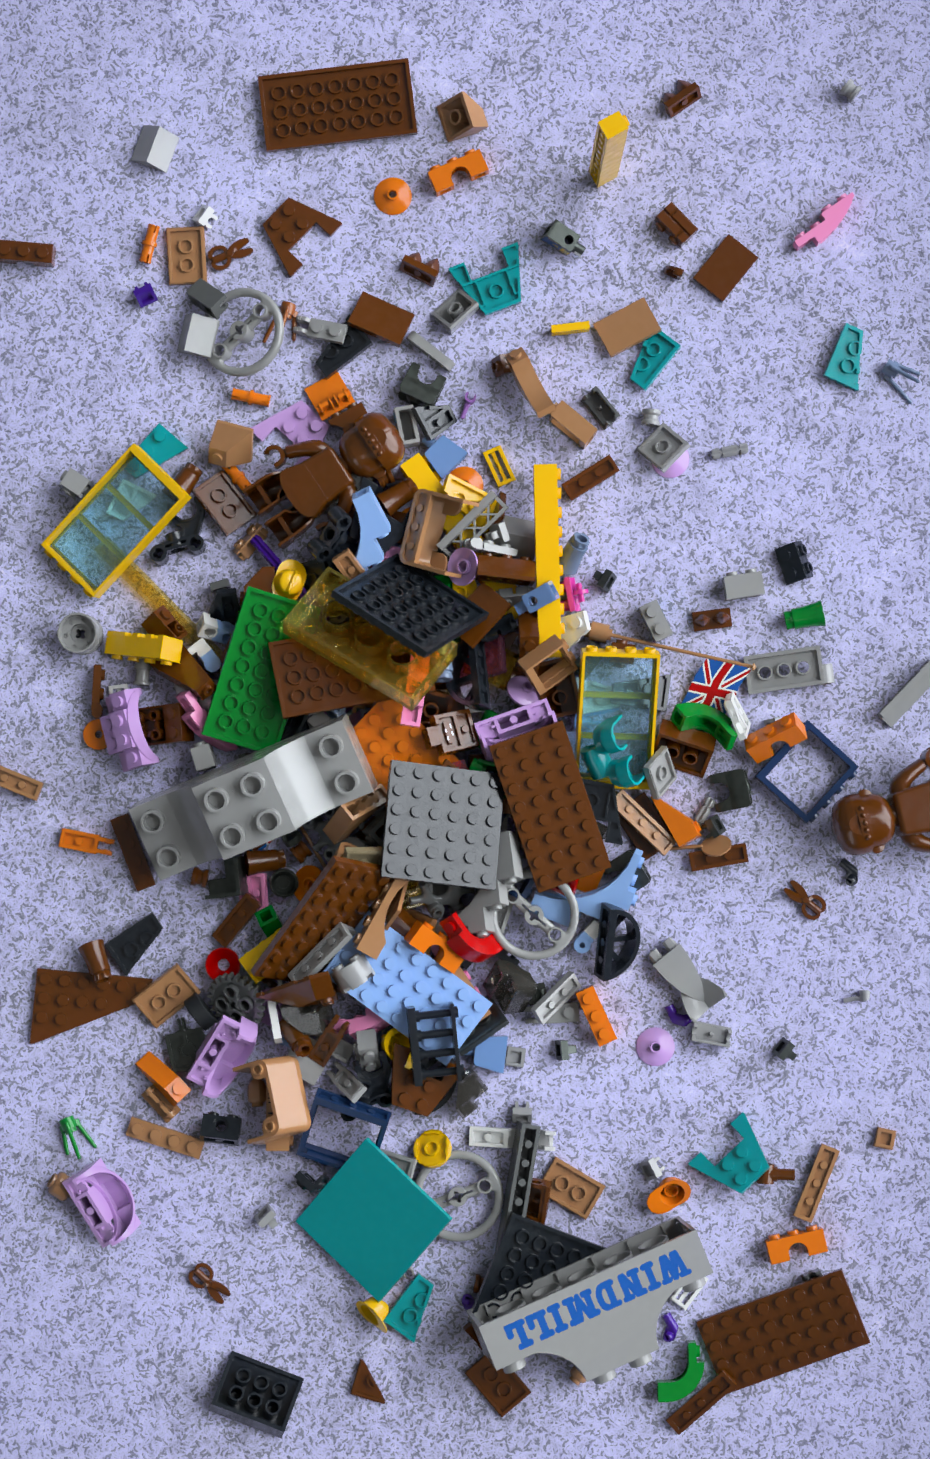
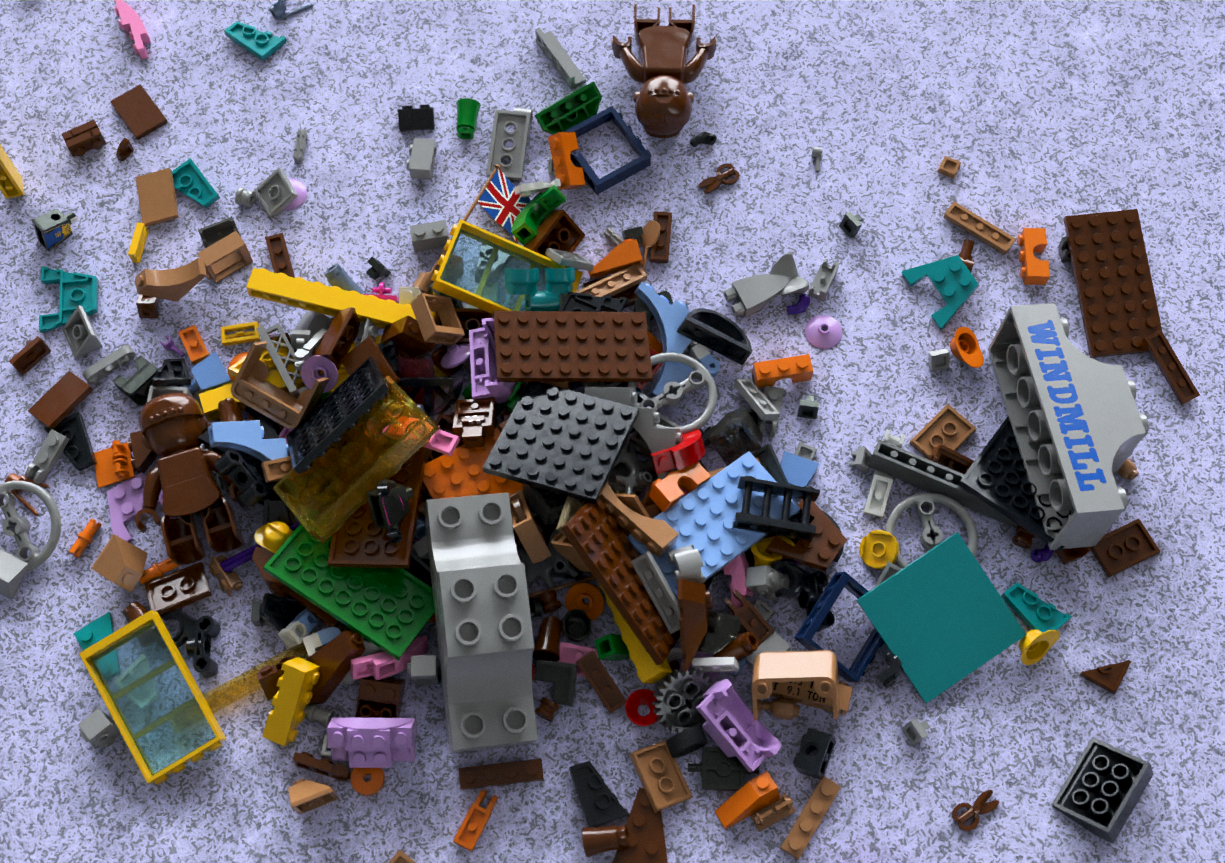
camera: 70 degrees left, 20 degrees down
light grey wheel [57,612,104,655] -> none
light grey hinge [326,1061,367,1103] -> none
clear smoke piece [456,1068,488,1119] -> none
medium blue torso [514,581,560,615] -> none
green arch [657,1340,704,1402] -> none
reddish brown tile [691,607,732,632] -> none
pearl dark grey piece [708,769,753,812] -> none
none -> orange plate [178,325,210,365]
none -> medium nougat slope [288,779,339,815]
none -> pearl dark grey torso [366,479,414,544]
none -> green wedge [534,81,602,135]

